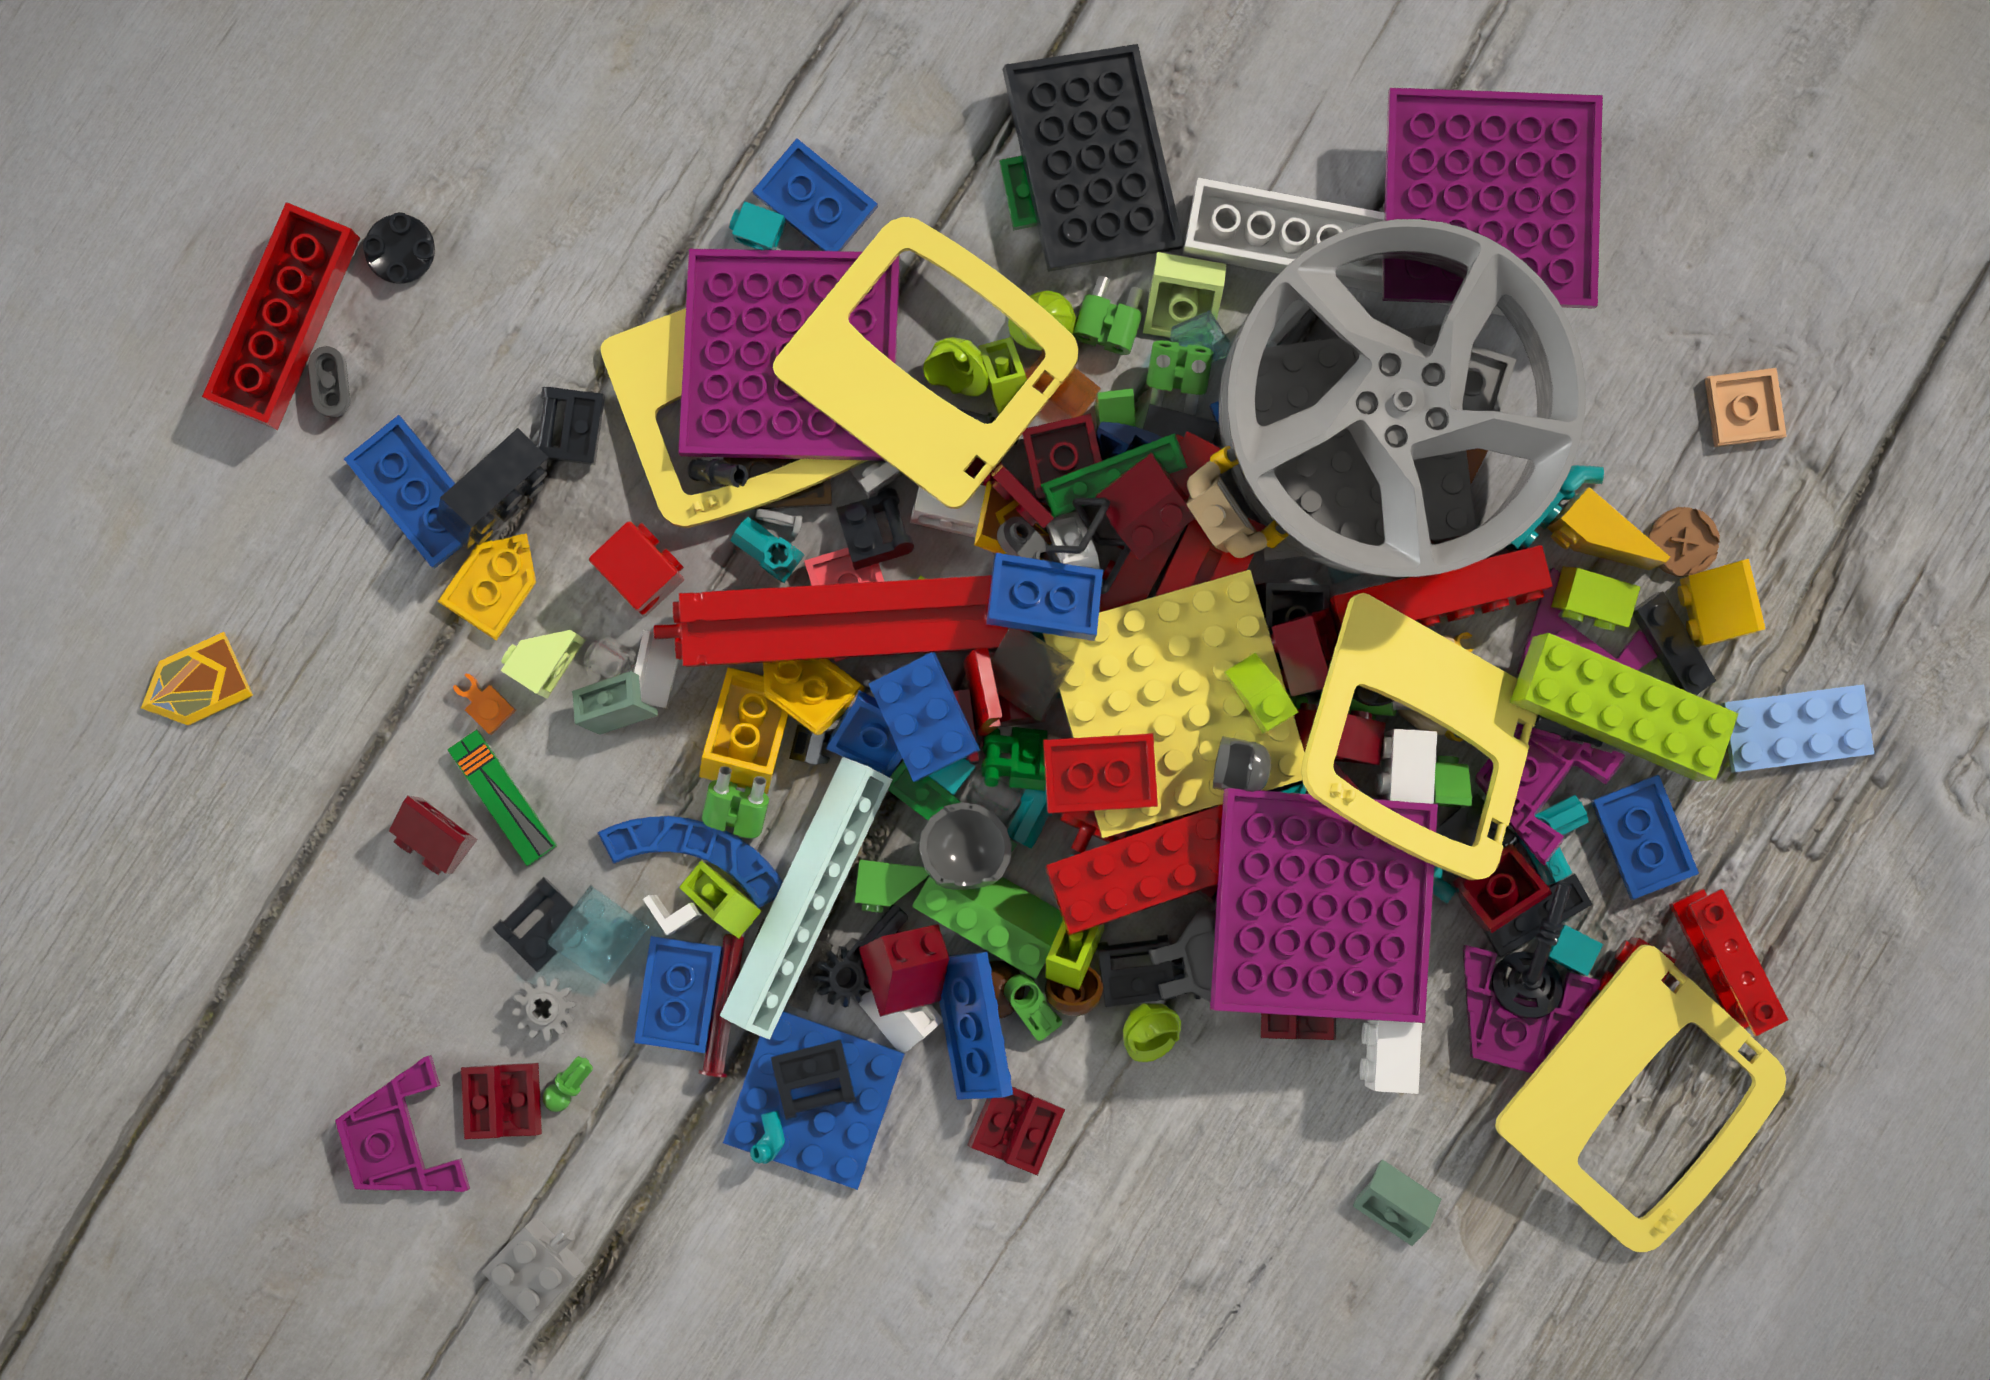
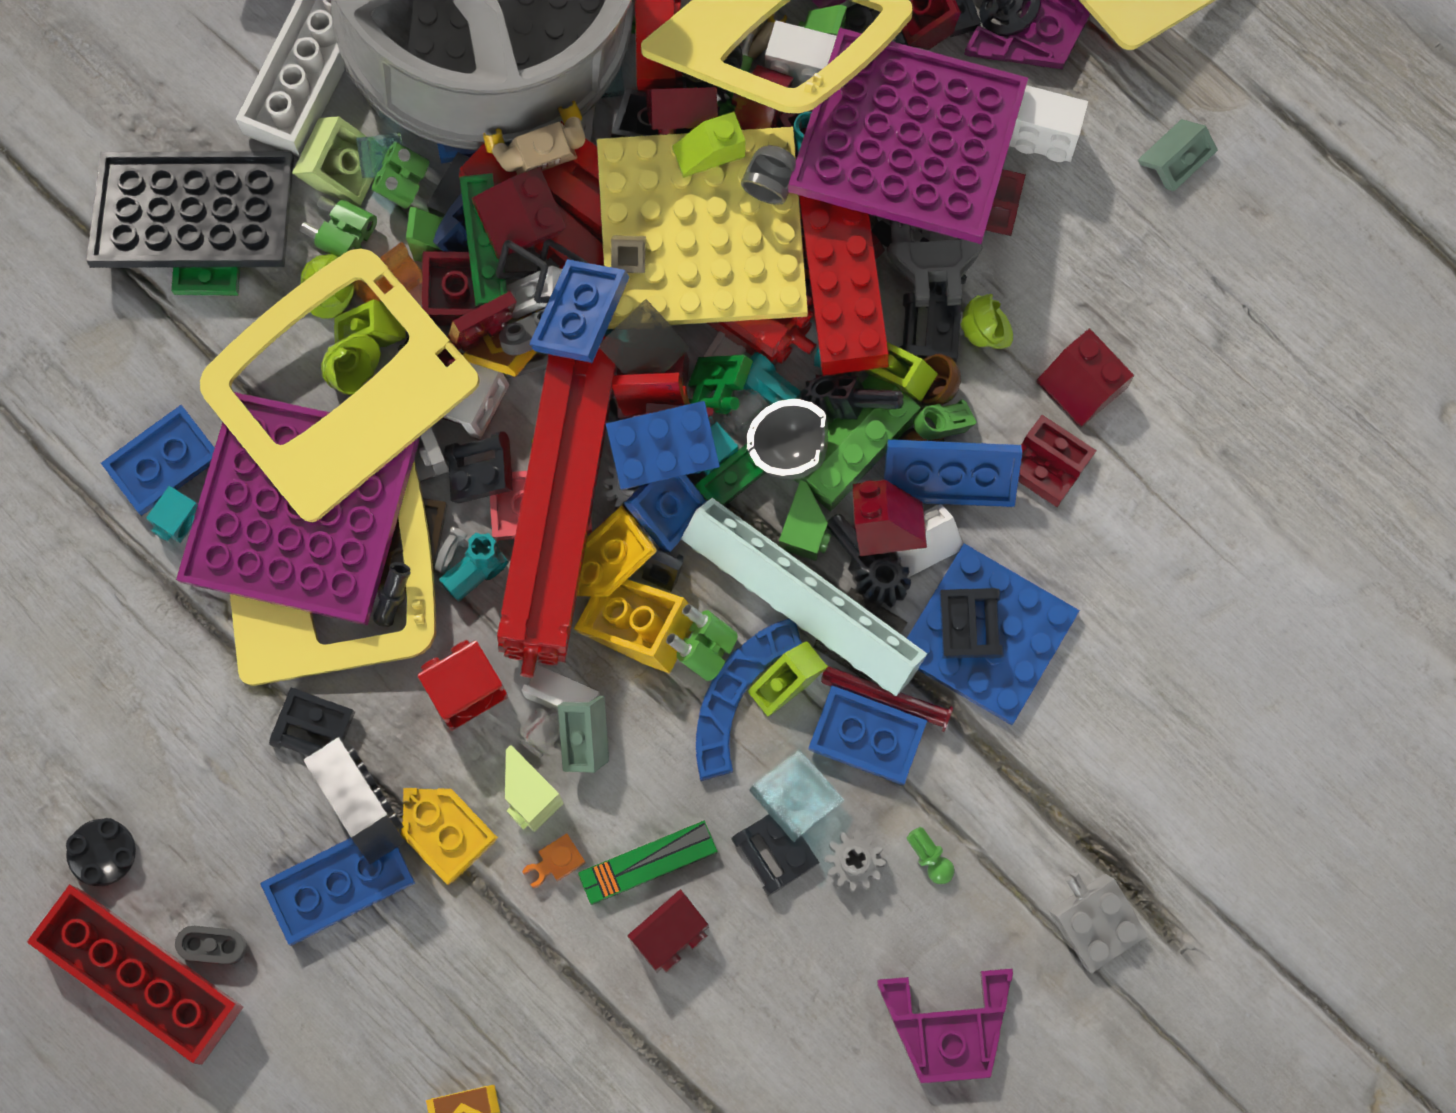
camera: 70 degrees left, 10 degrees down
dark red slope [461,1063,542,1139] -> none
white panel [643,895,704,935] -> none
teal arm [750,1111,785,1164] -> none
red plate [1043,733,1158,814] -> none
none -> dark tan slope [611,235,646,273]
none -> black gear [800,373,904,424]
none -> dark red slope [1037,328,1134,428]

